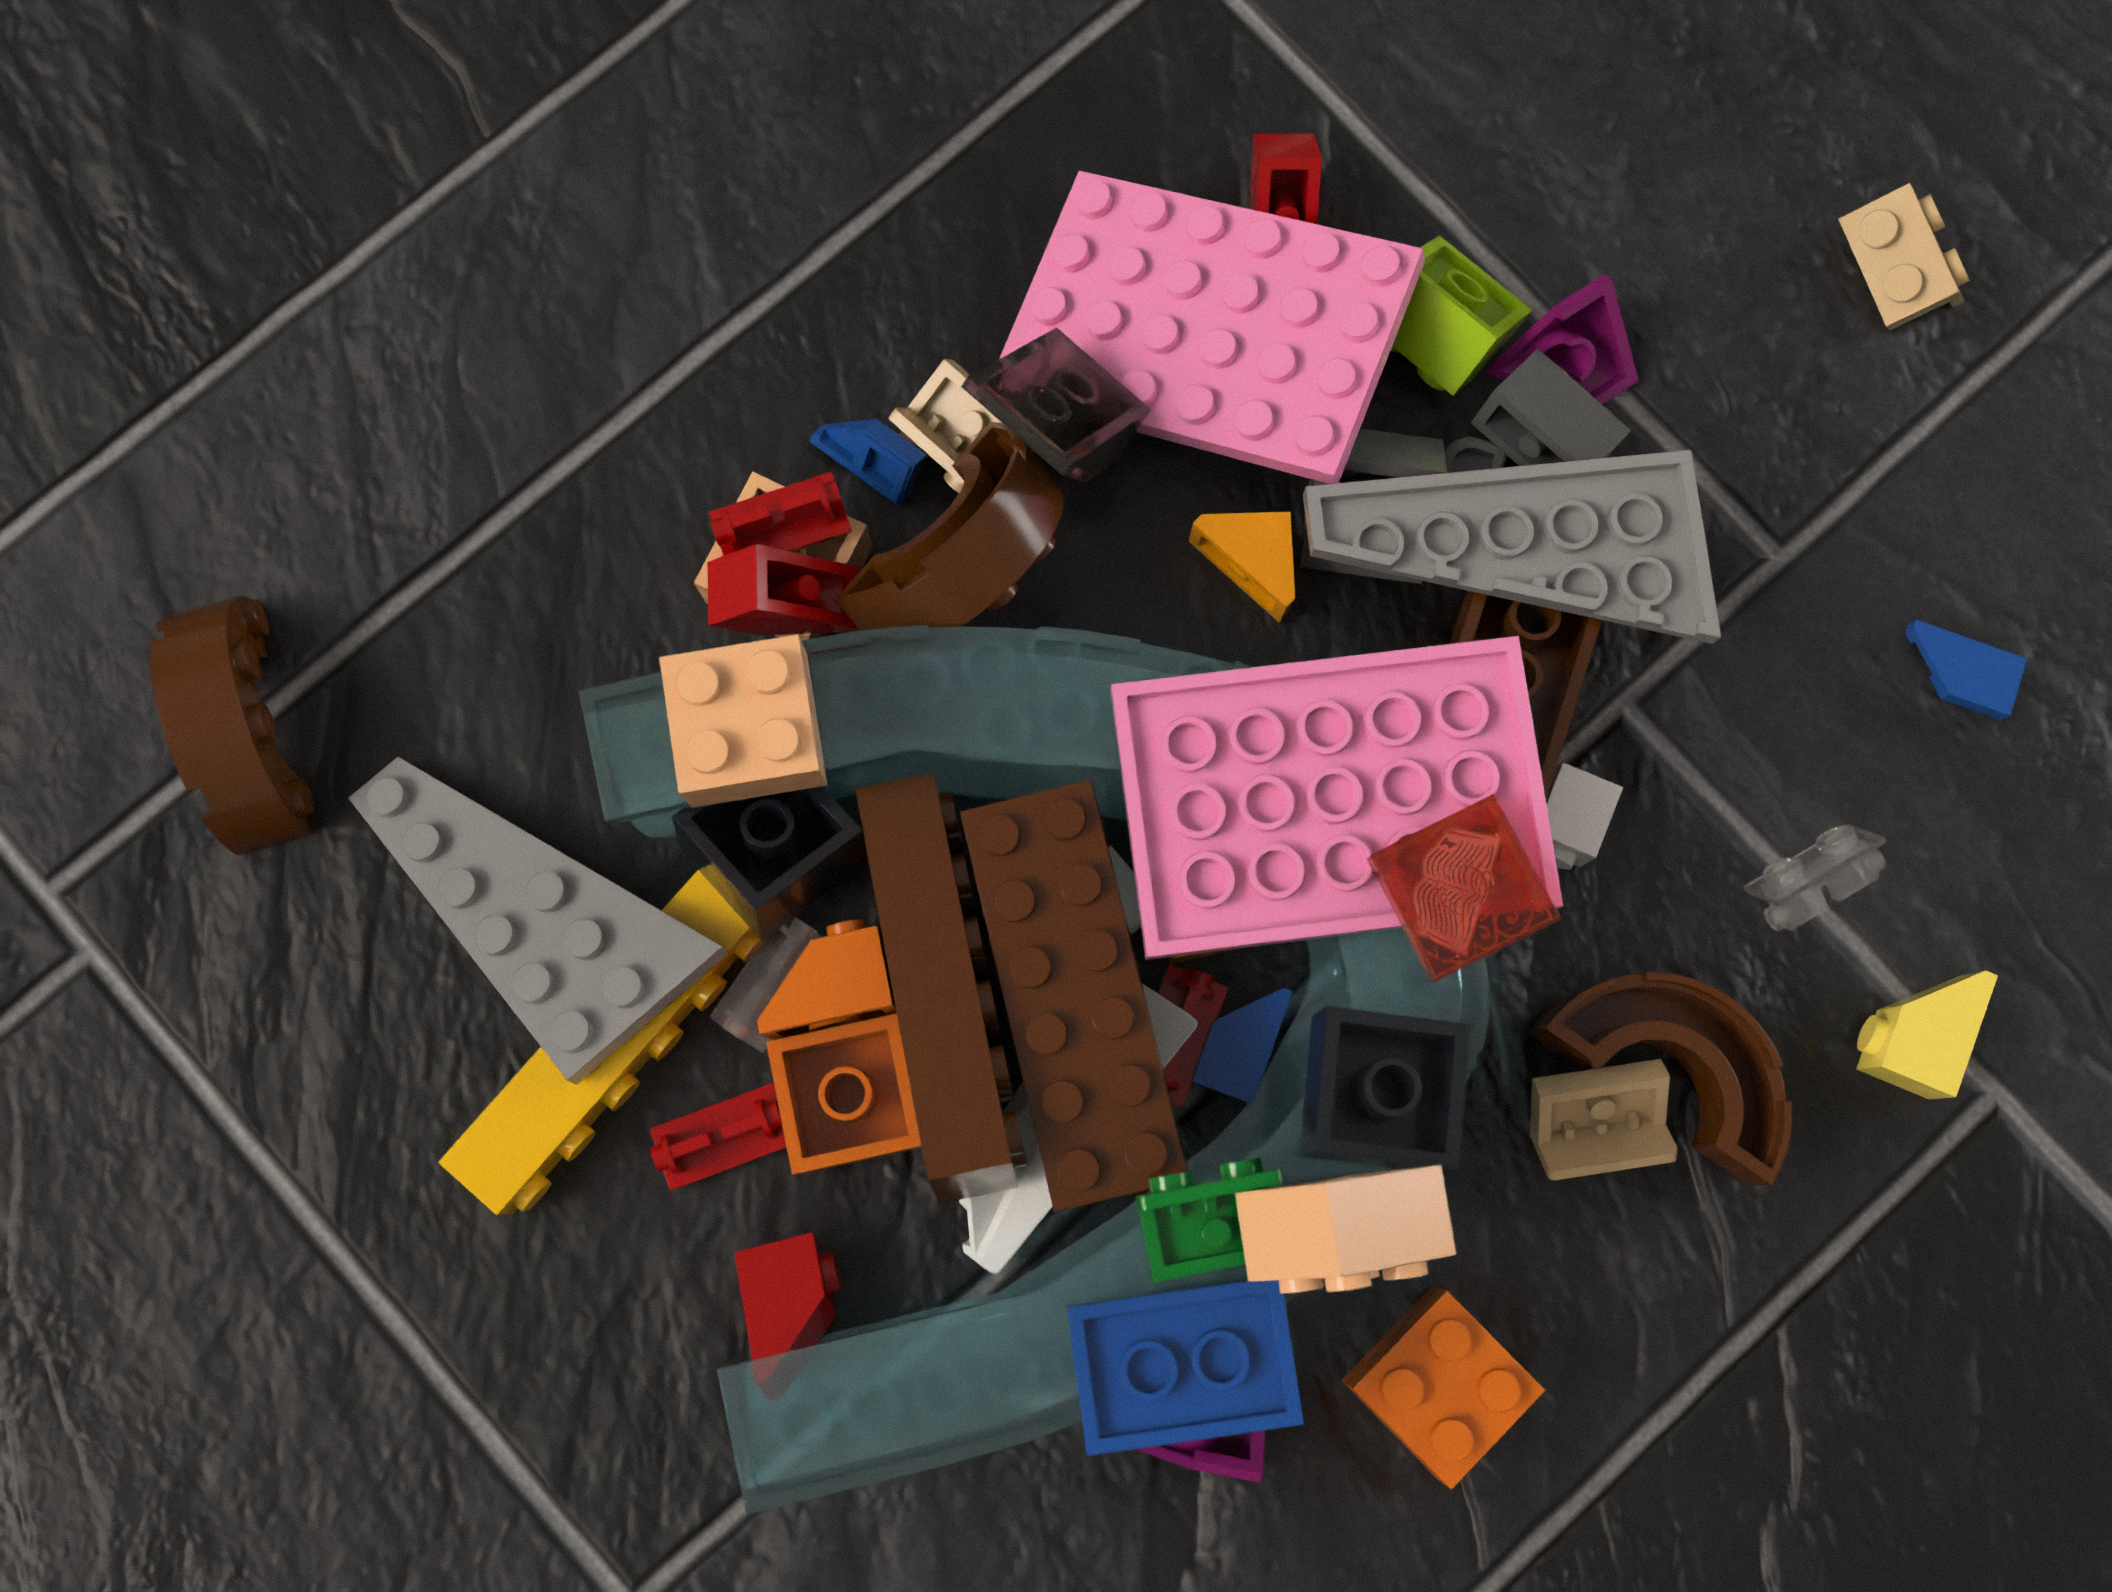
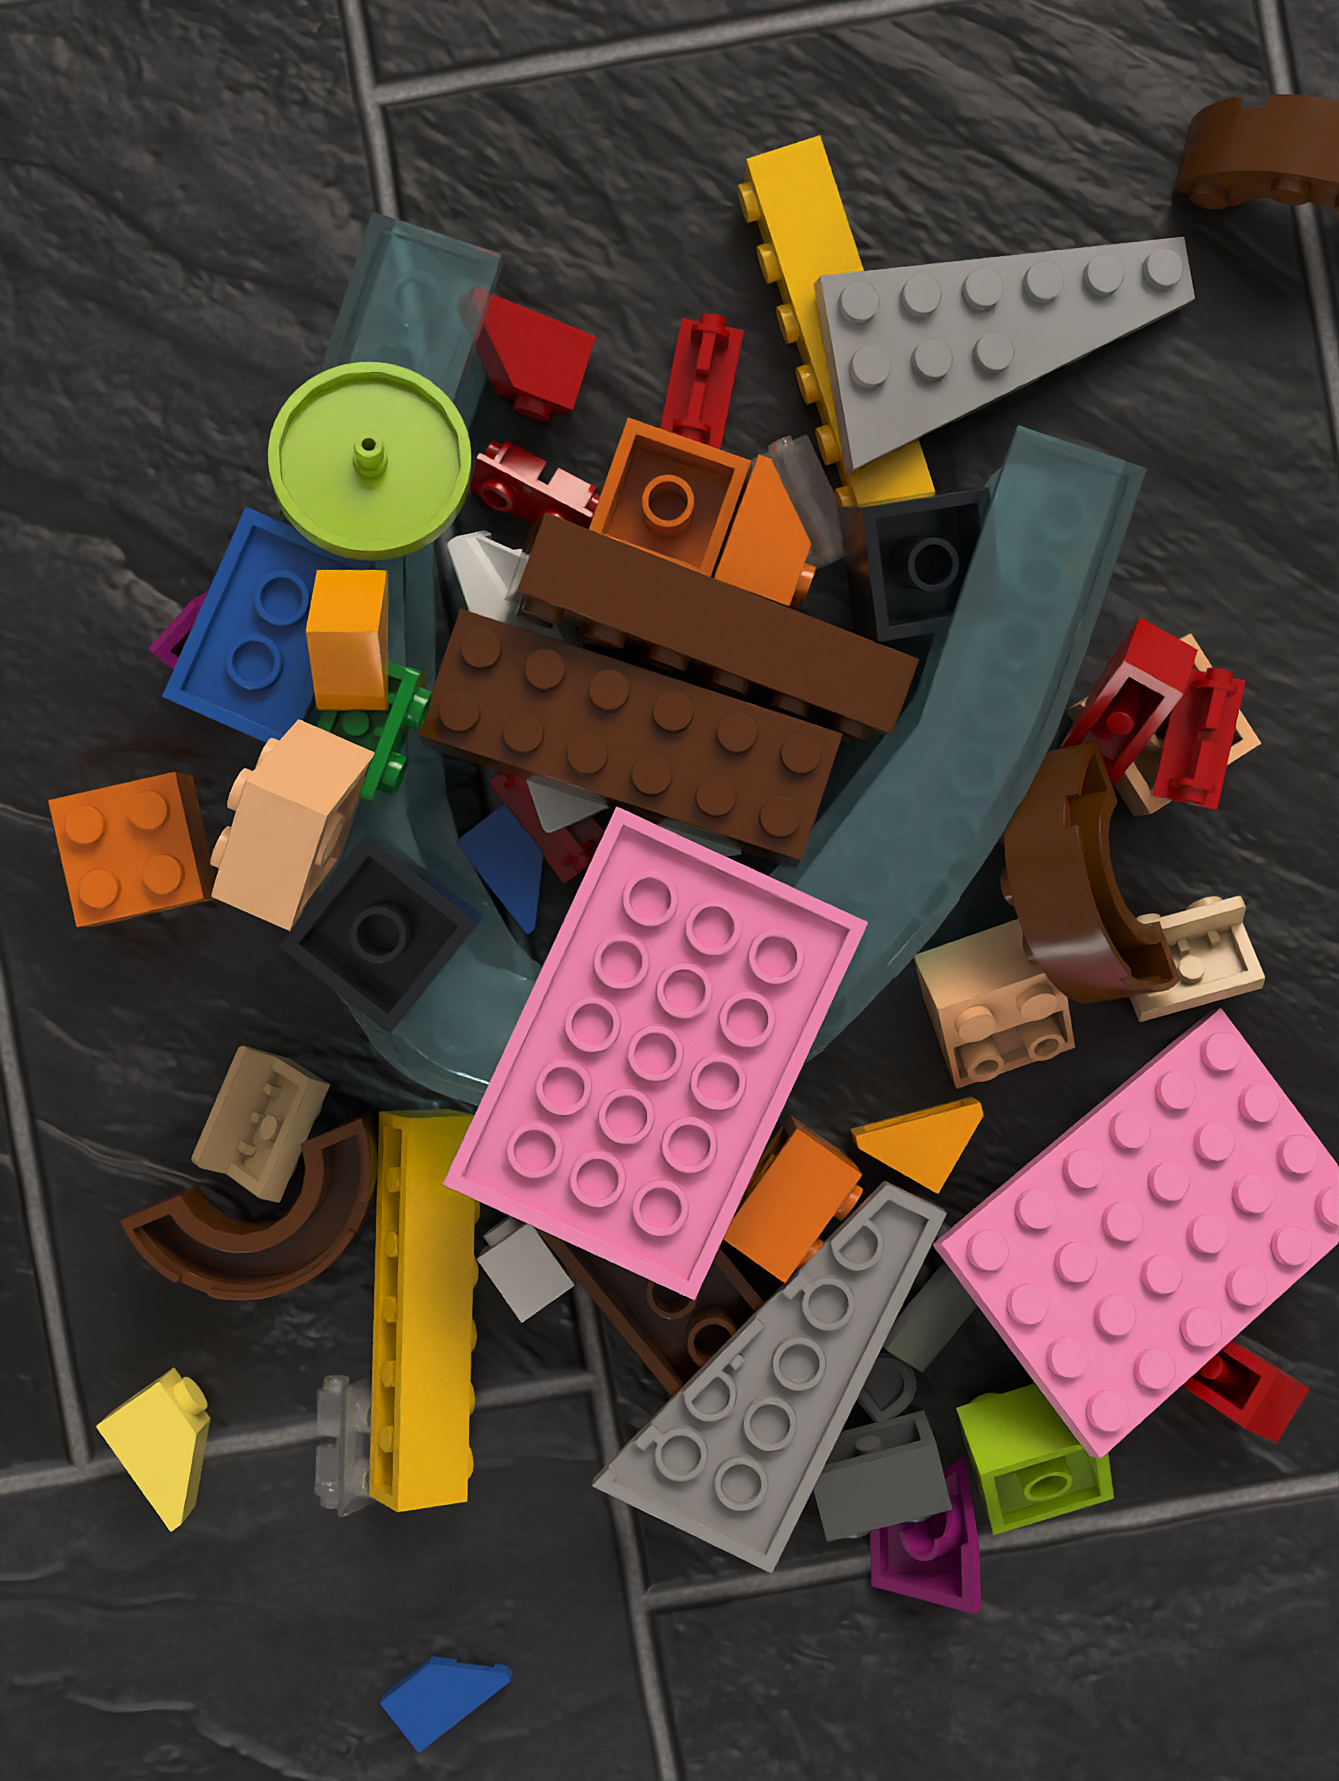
camera: 125 degrees right, 10 degrees up
light nougat brick [659,634,827,808] -> none
blue tile [809,419,927,506] -> none
clear smoke slope [961,327,1151,483] -> none
clear red tile [1367,794,1562,984] -> none
none -> lime piece [268,362,471,561]
none -> light orange slope [306,570,388,711]
none -> yellow brick [369,1109,480,1512]
none -> red hinge [470,440,600,529]
none -> orange brick [723,1115,863,1283]
none -> light nougat slope [913,919,1075,1089]

